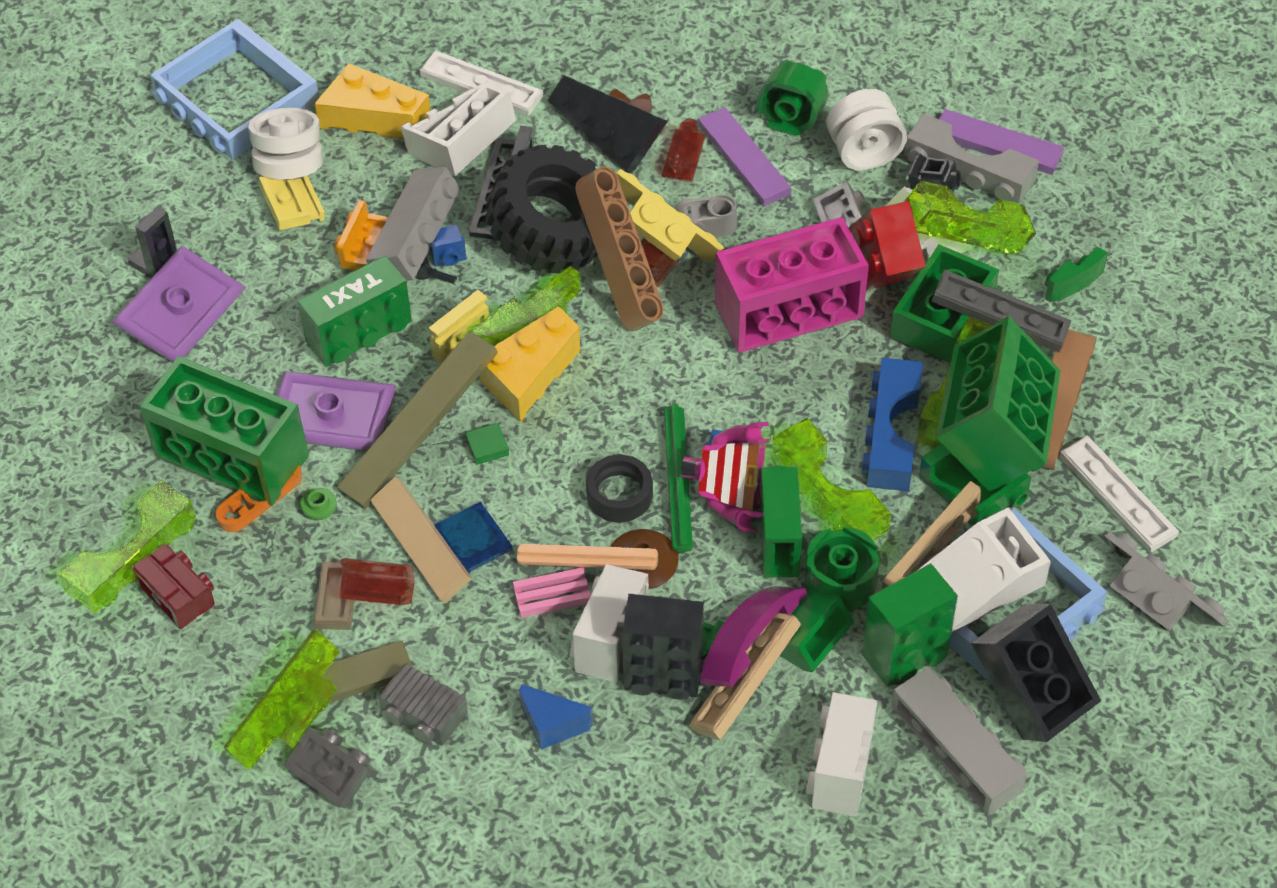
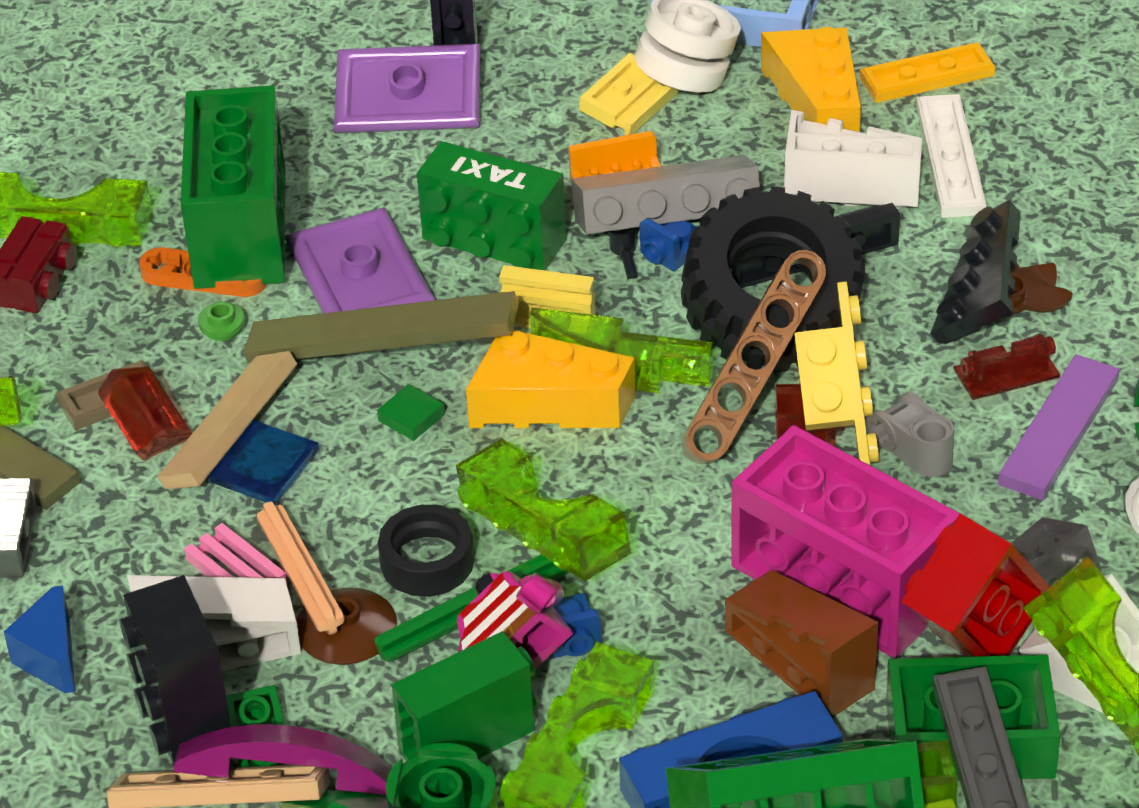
camera: 60 degrees right, 10 degrees down
none -> clear neon green arch [456,438,631,582]
none -> dark orange wedge [725,570,878,718]
none -> yellow tile [860,42,995,103]

